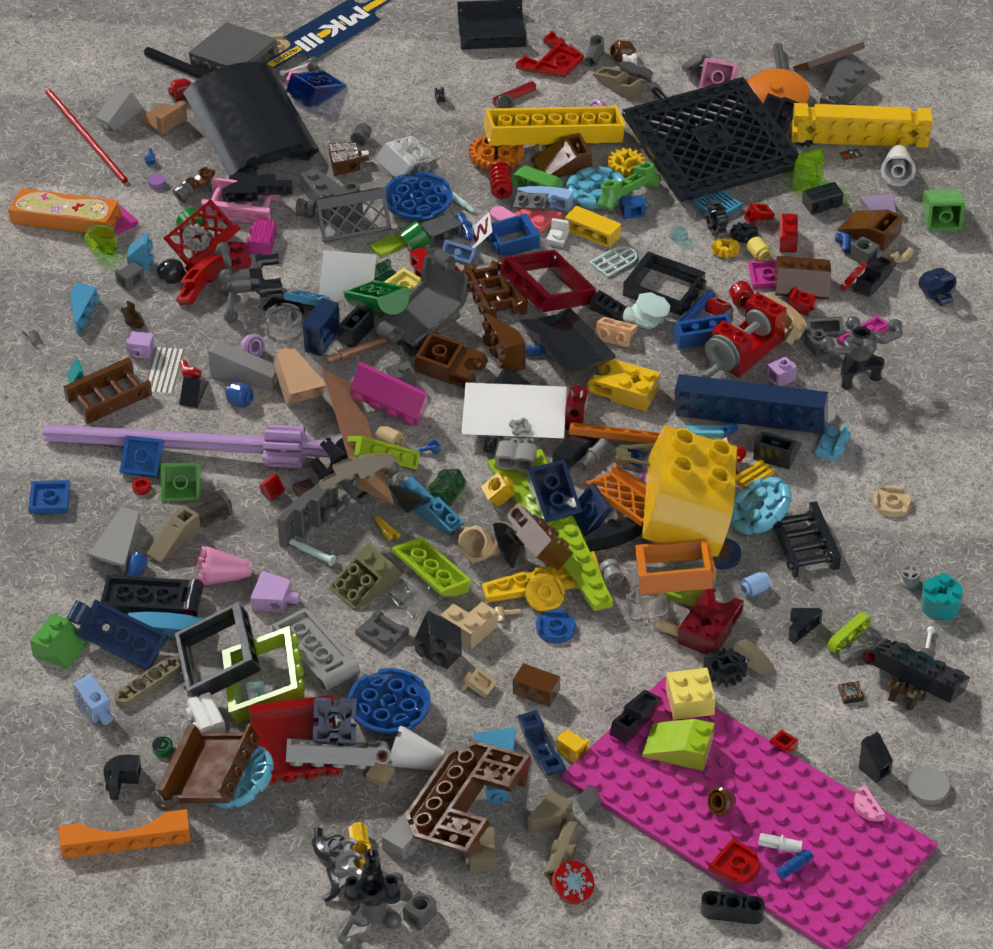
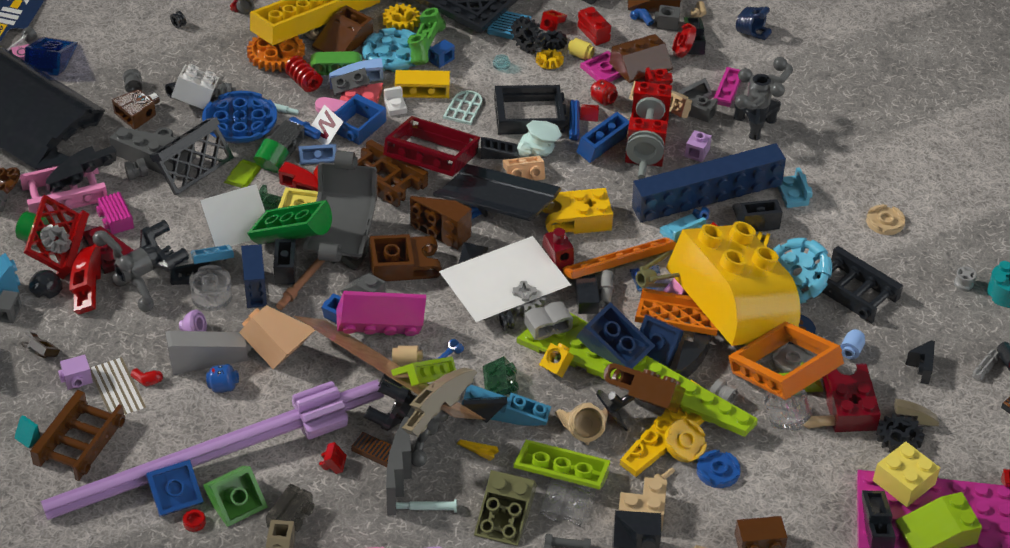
camera: 35 degrees left, 0 degrees up
black slope [179,377,209,408] -> none
lime beam [827,612,872,655] -> none

